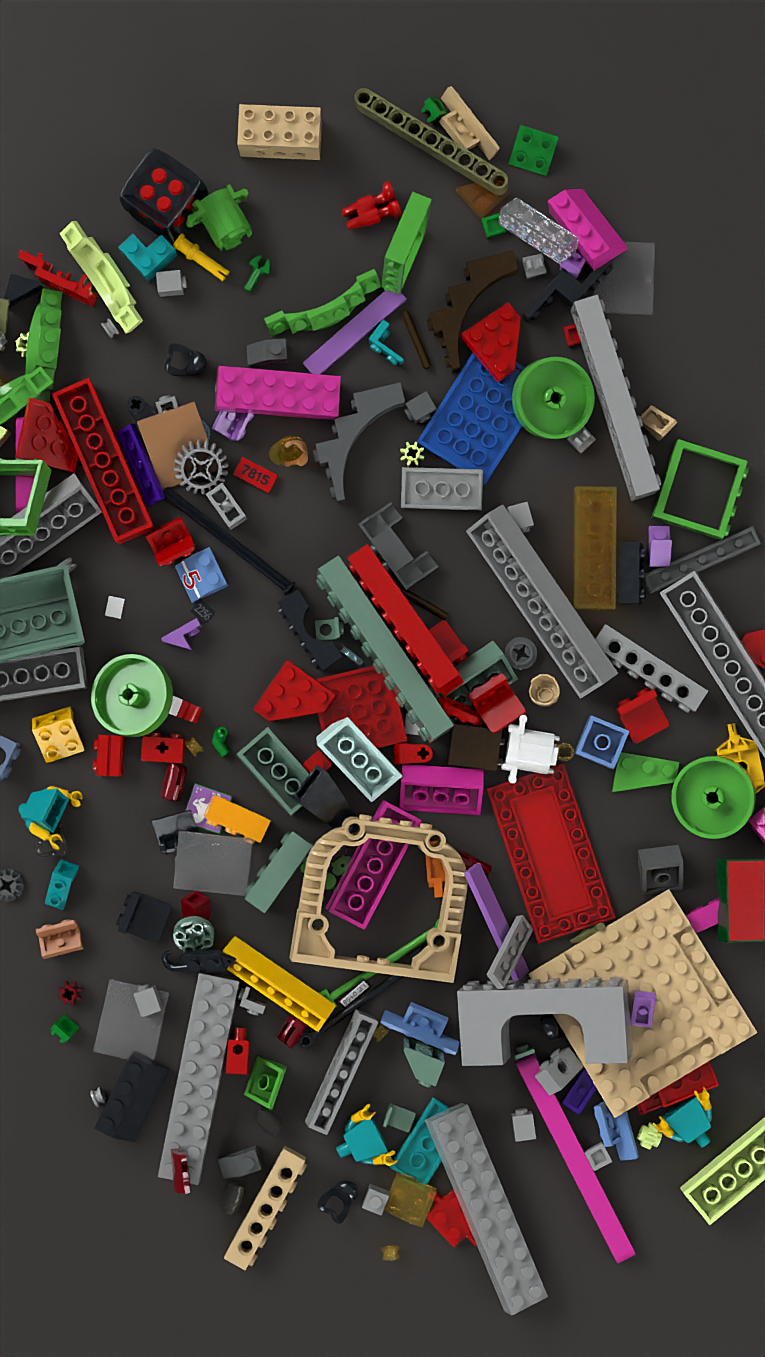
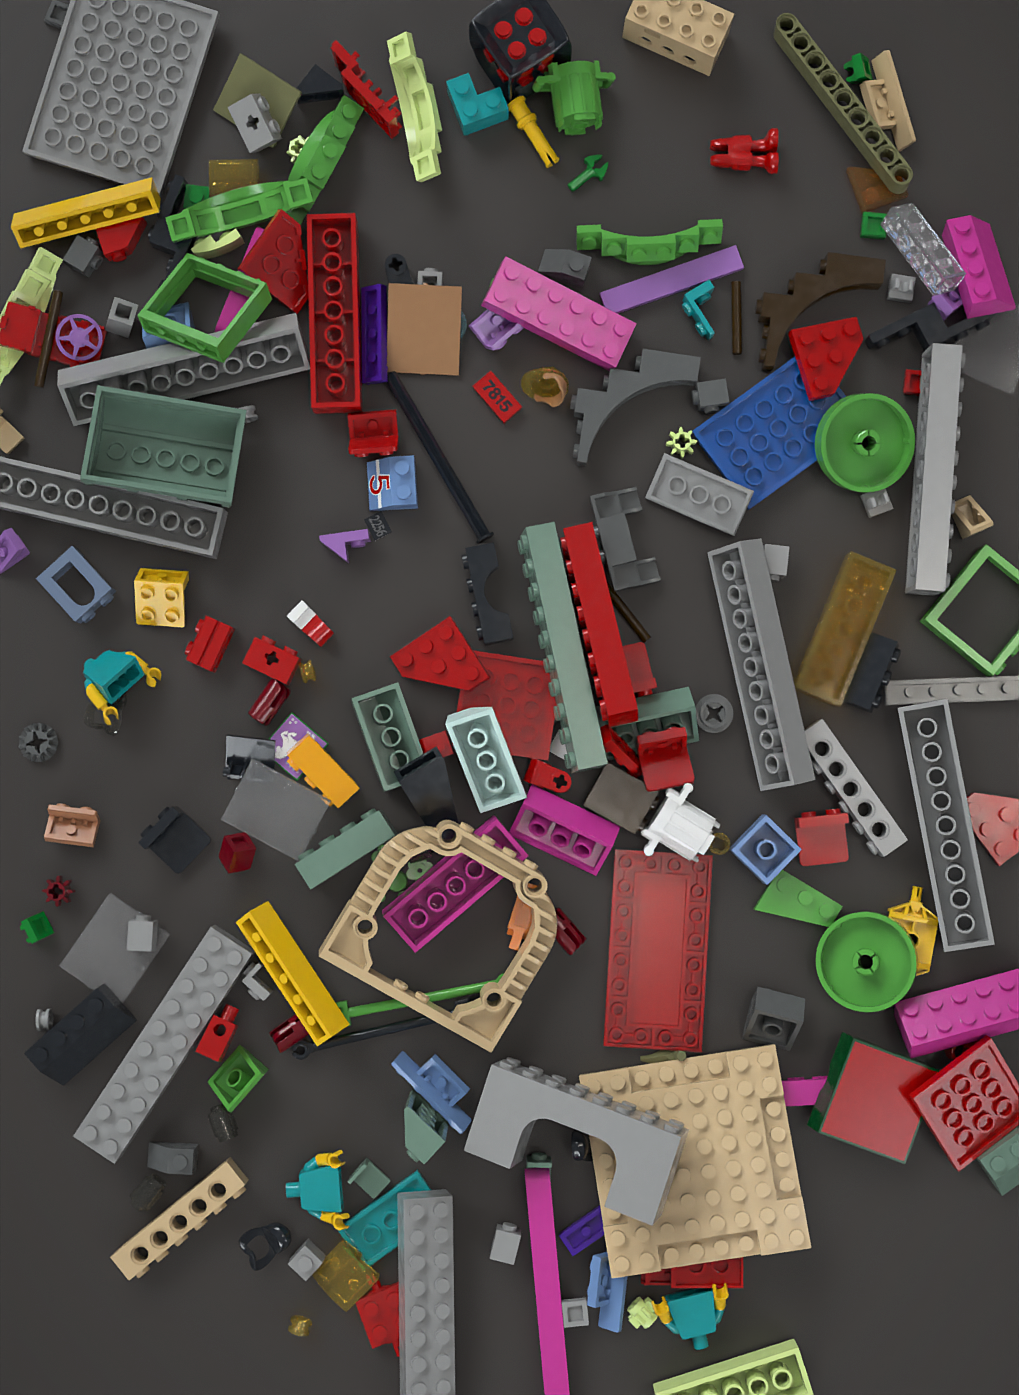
camera: 15 degrees right, 0 degrees up
teal bracket [45,859,79,910] -> none
piece [91,654,173,737] -> none
light grey bush [101,318,119,339] -> none
white sticker [105,596,125,619] -> none
light grey brick [156,270,187,297] -> none
black plate [162,950,236,973] -> none
black piece [165,343,206,376] -> none
dark red slope [170,1148,191,1194] -> none
light grey gear [173,439,228,494] -> none
sand green tile [173,916,214,953] -> none
light grey brick [206,483,247,530] -> none
green arm [212,726,230,757] -> none
light grey brick [305,1009,379,1135] -> none
sand green bracket [315,617,344,641] -> none
sticker [337,979,371,1009] -> none
clear light blue piece [338,645,366,668] -> none
clear yellow bush [372,1024,390,1043] -> none
bright green window [381,192,432,294] -> none
medium lavender tile [464,863,529,980] -> none
light grey plate [487,915,533,989] -> none
green hinge [508,125,559,176] -> none
tan hair [529,674,560,707] -> none
light grey brick [535,1047,584,1095] -> none
medium lavender slope [631,990,656,1028] -> none
medium lavender slope [648,526,672,567] -> none

